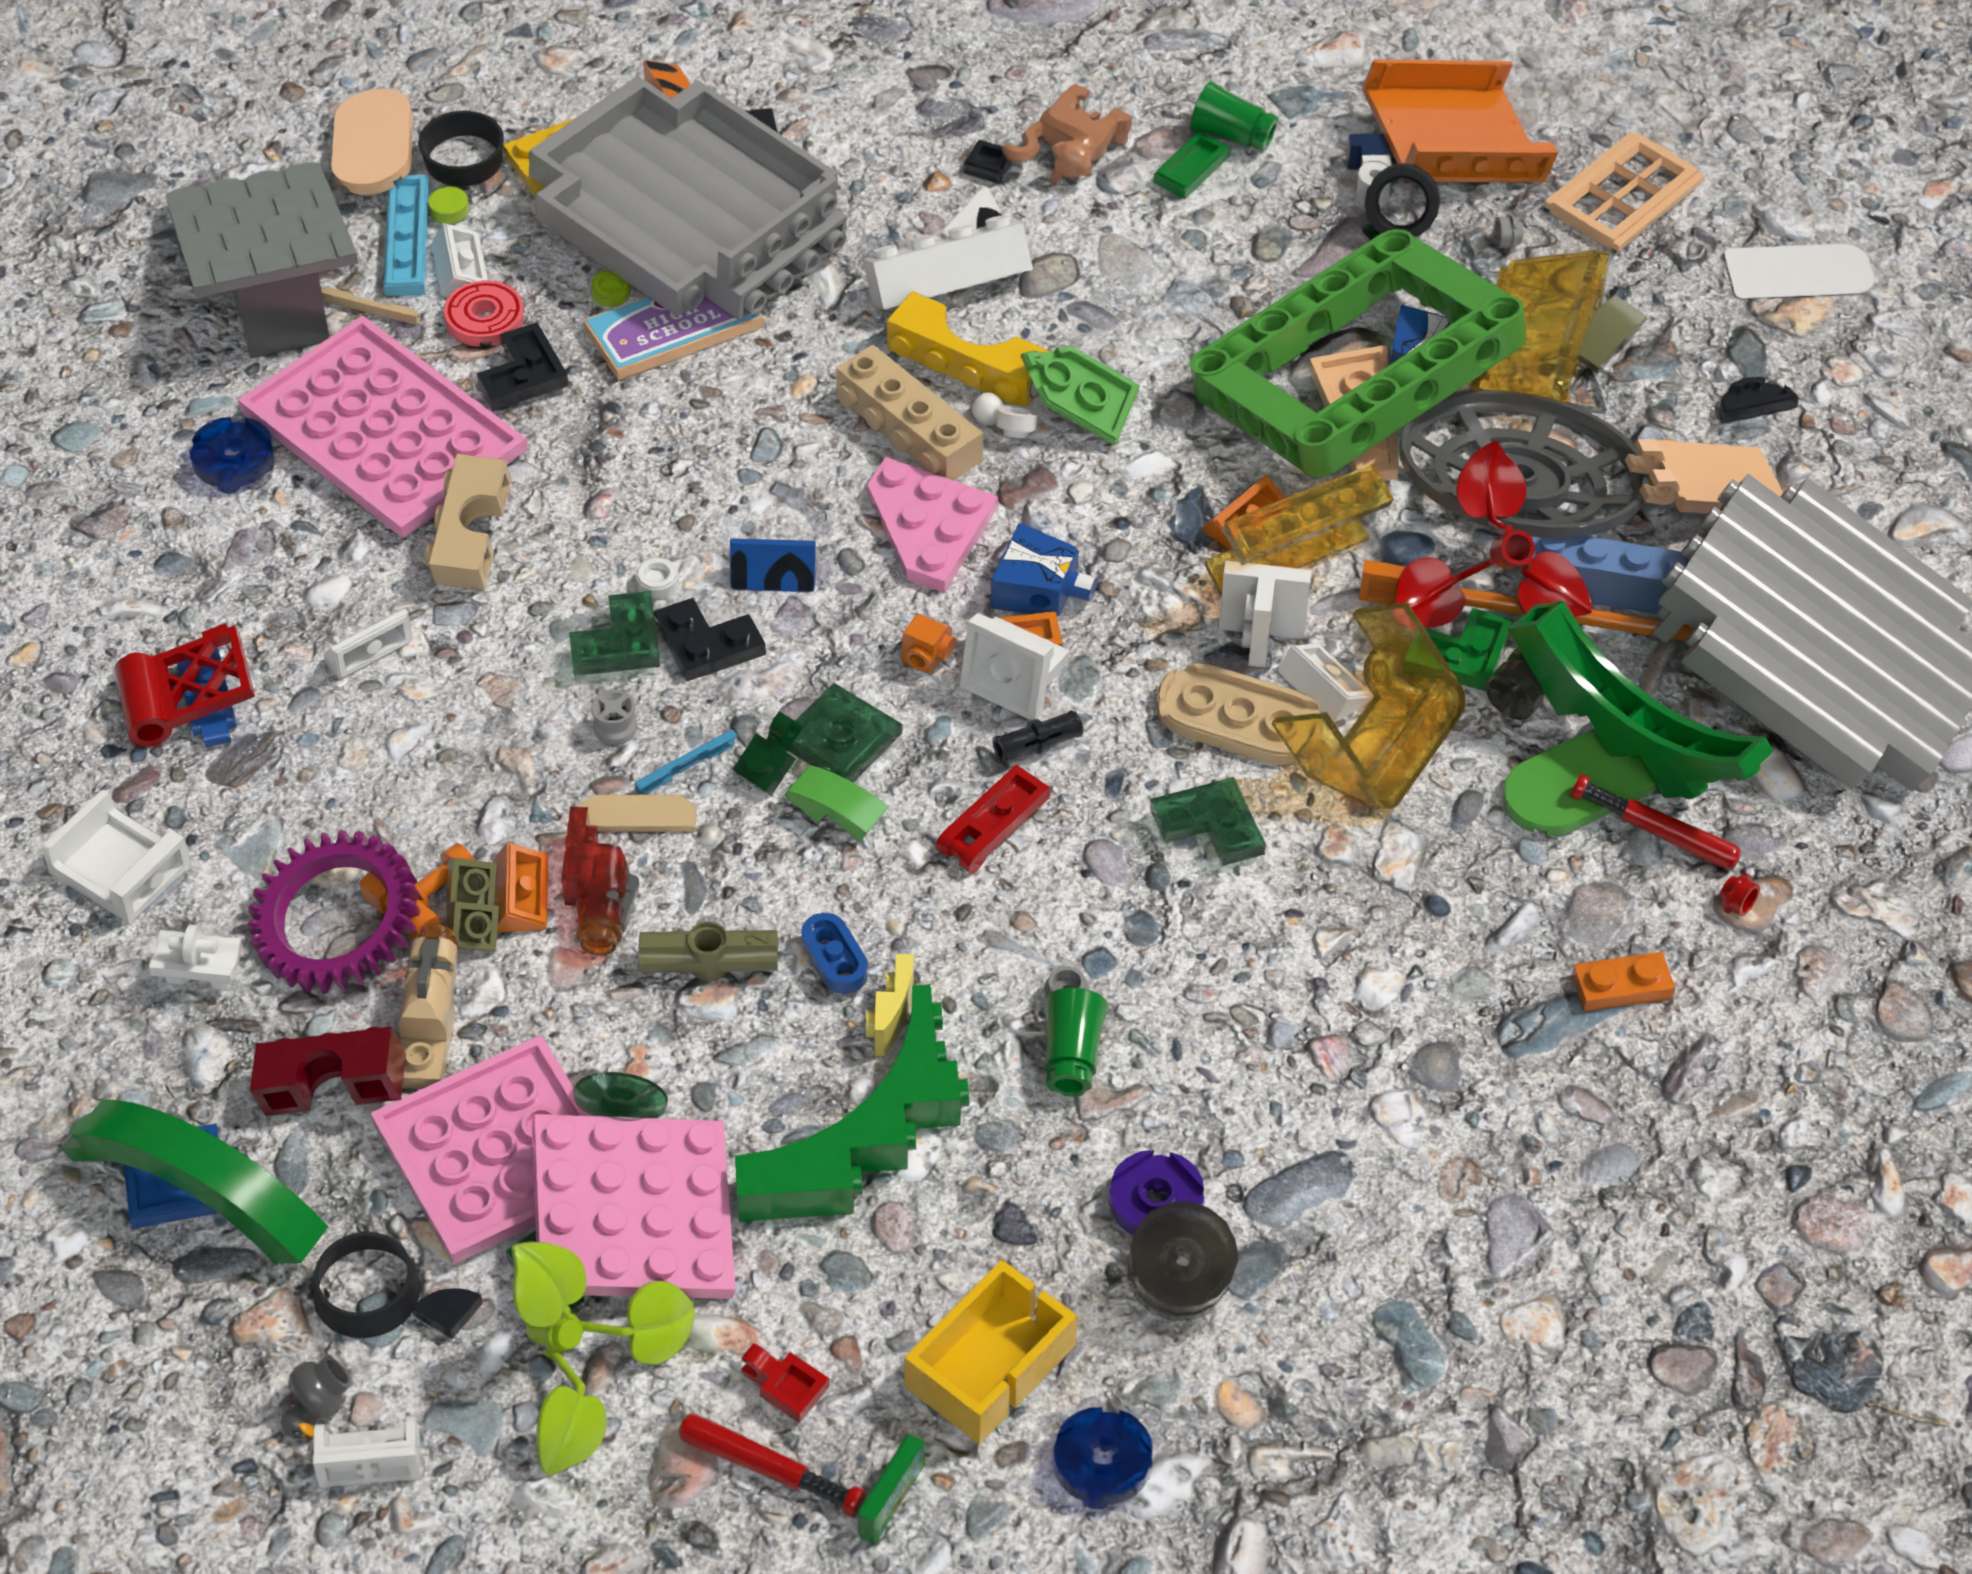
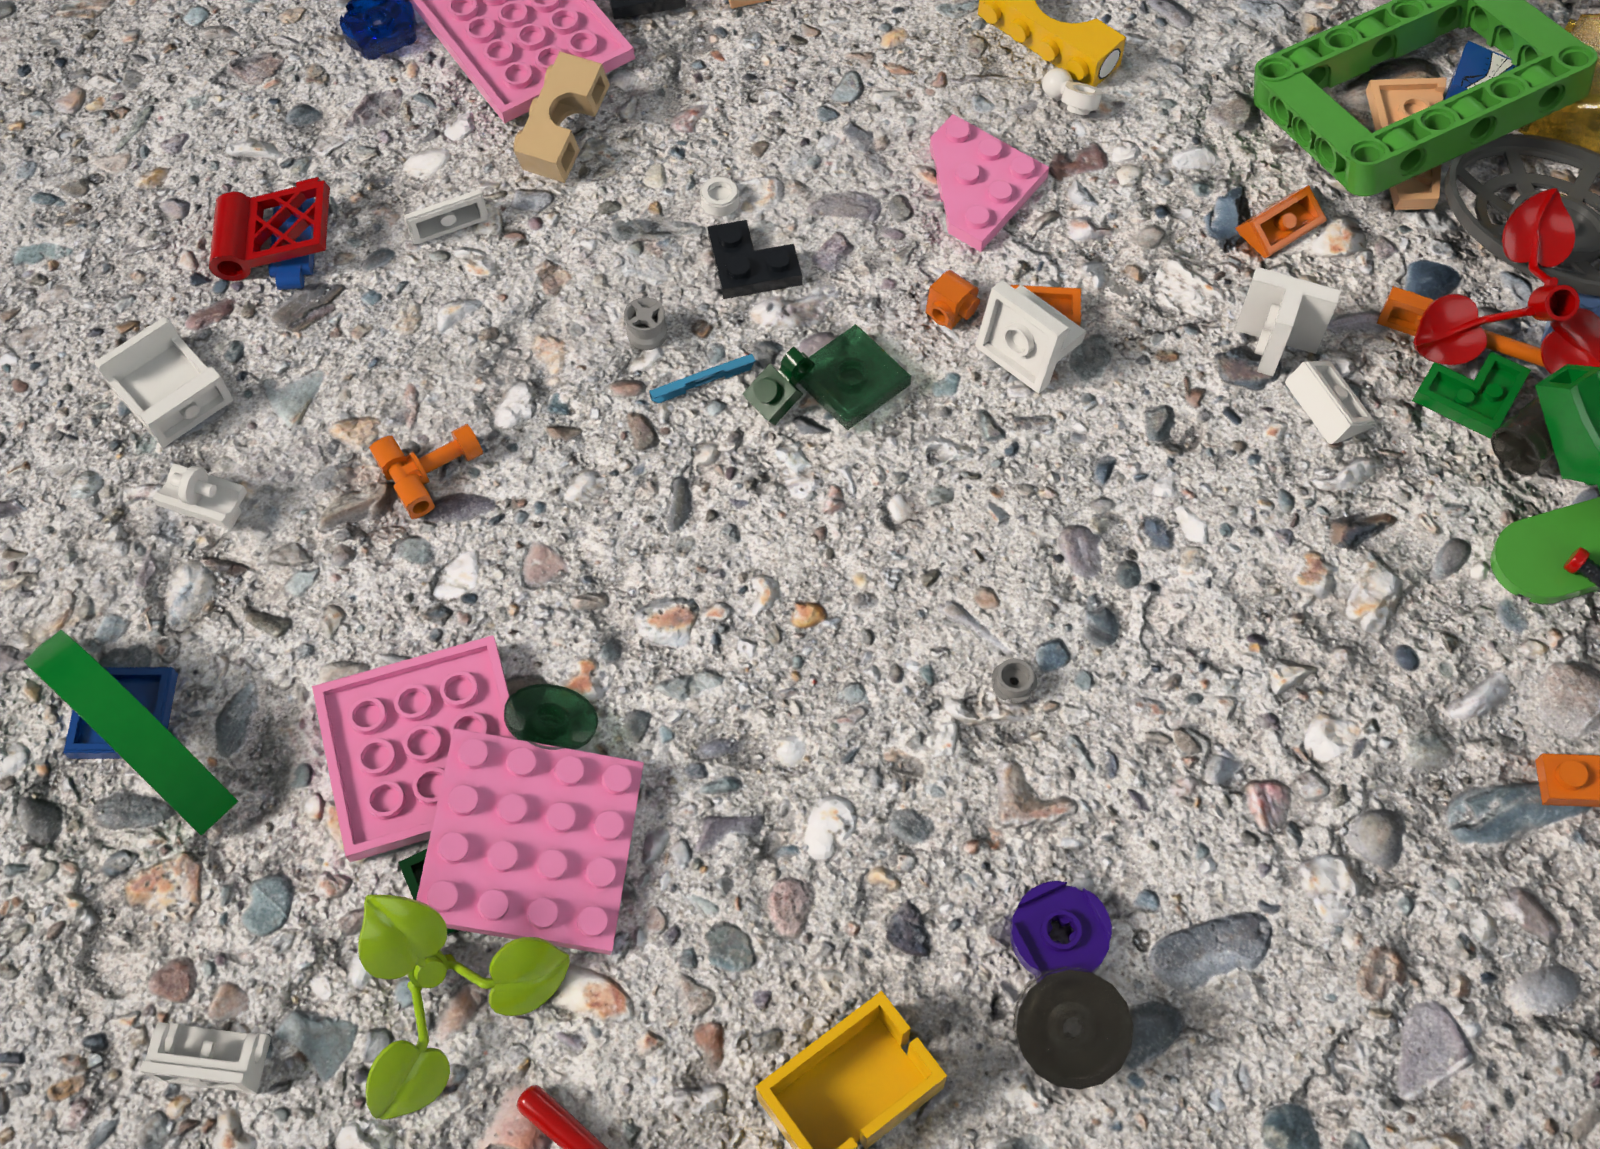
camera: 15 degrees right, 10 degrees up
magenta piece [247,829,421,994] -> none
dark red arch [250,1026,406,1116] -> none
dark grey animal [281,1356,352,1439] -> none
black tyre [313,1232,421,1338] -> none
tan plate [398,924,459,1089] -> none
black tile [412,1288,483,1339] -> none
olive slope [447,858,499,952] -> none
orange slope [493,842,548,932] -> none
clear red plate [561,806,640,956] -> none
clear green plate [569,591,660,676] -> none
tan piece [575,795,697,832] -> none
olive piece [638,921,778,982] -> none
blue slope [730,538,817,592] -> none
green arch [735,984,969,1222] -> none
red plate [741,1343,830,1423] -> none
bright green slope [784,765,889,842] -> none
blue plate [801,913,868,994] -> none
tan brick [836,344,983,480] -> none
light yellow slope [866,954,914,1056] -> none
red plate [935,764,1050,874] -> none
blue torso [991,523,1097,616] -> none
black pin [992,710,1083,763] -> none
bright green tile [1021,345,1140,445] -> none
green plant [1044,988,1109,1097] -> none
clear green plate [1150,777,1266,866] -> none
tan tile [1156,663,1326,766] -> none
clear yellow fence [1203,463,1394,597] -> none
clear yellow windscreen [1271,602,1466,810] -> none

